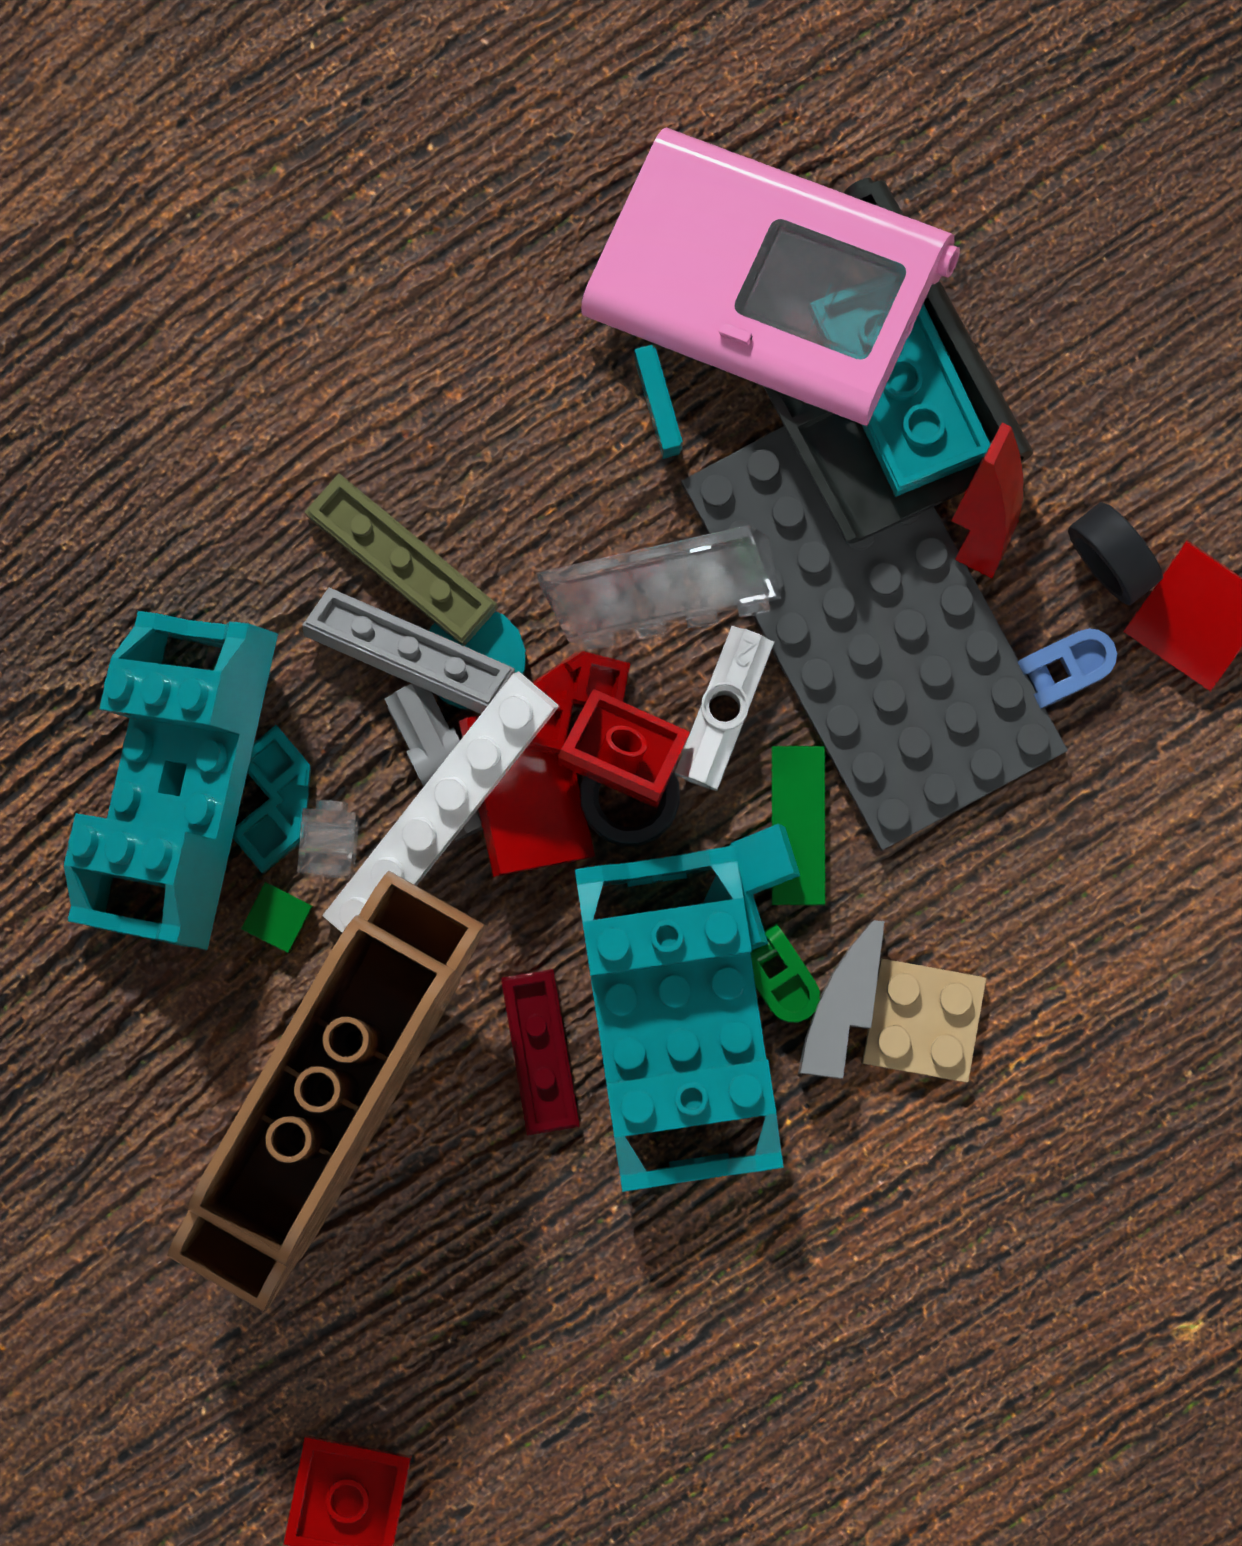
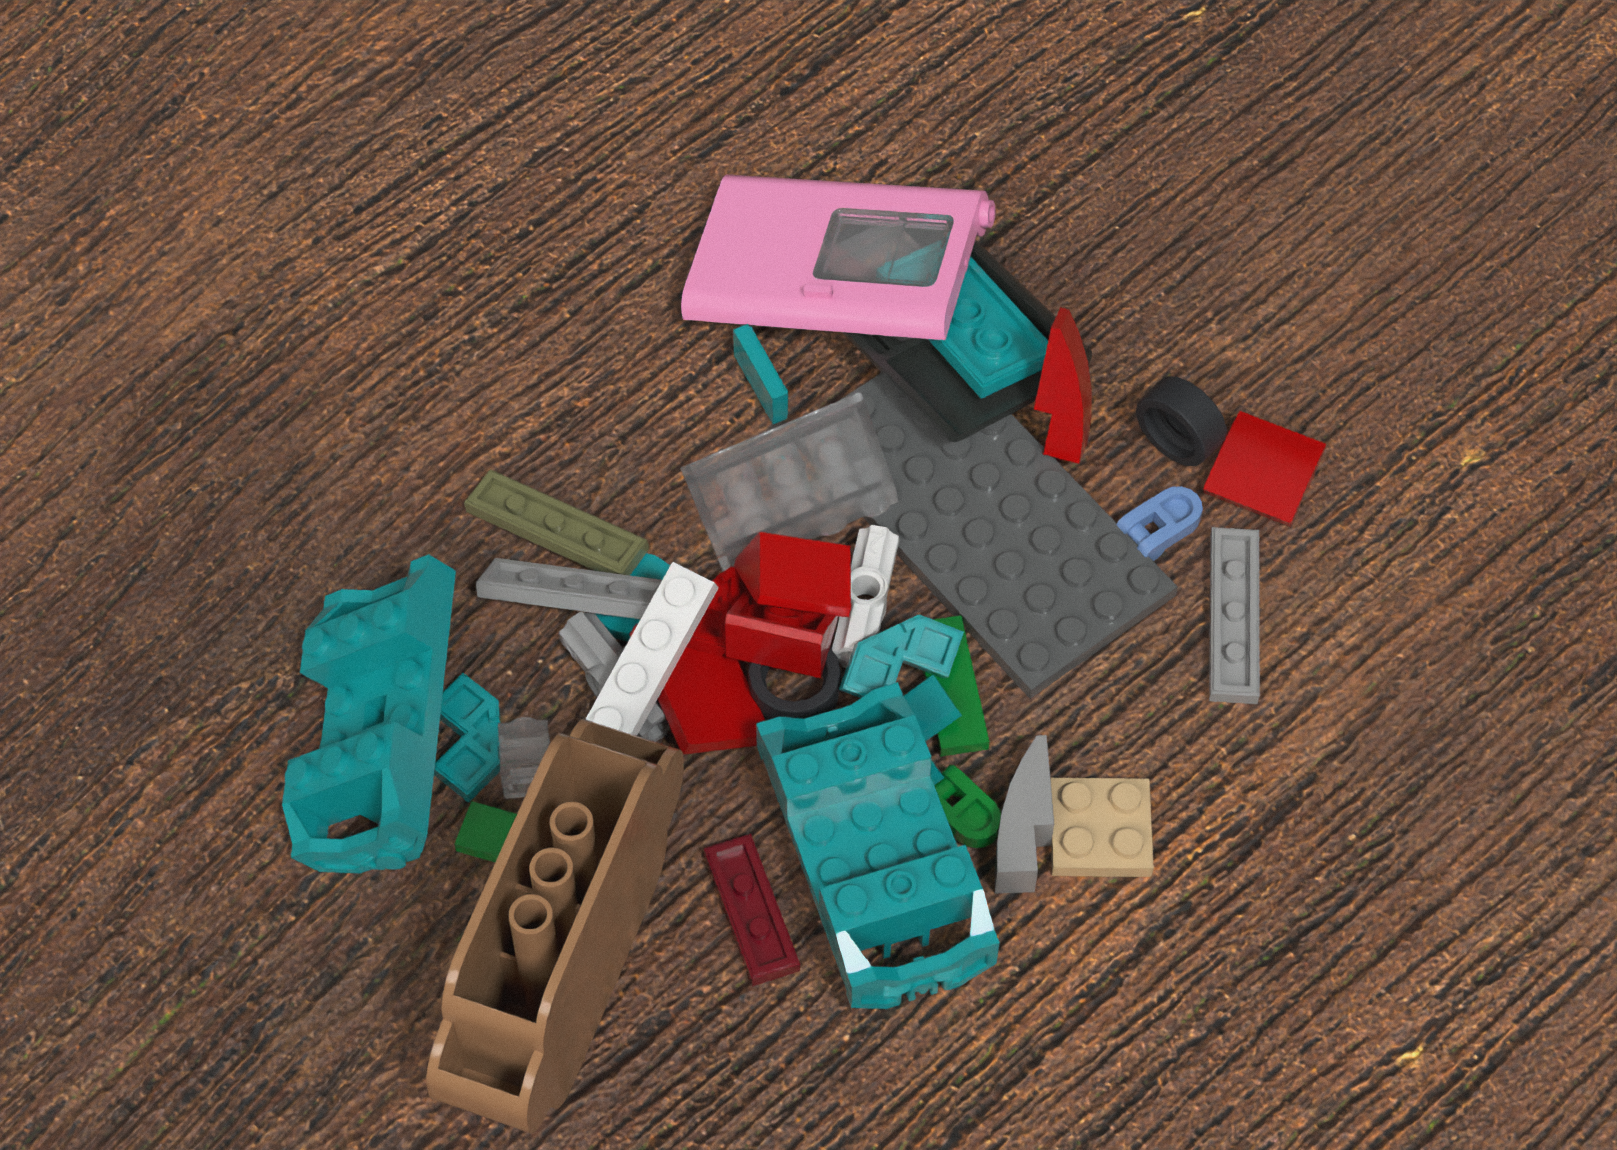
camera: 10 degrees left, 25 degrees down
none -> red slope [734,532,851,617]
none -> teal tile [839,615,964,698]
none -> light grey tile [1209,527,1260,704]

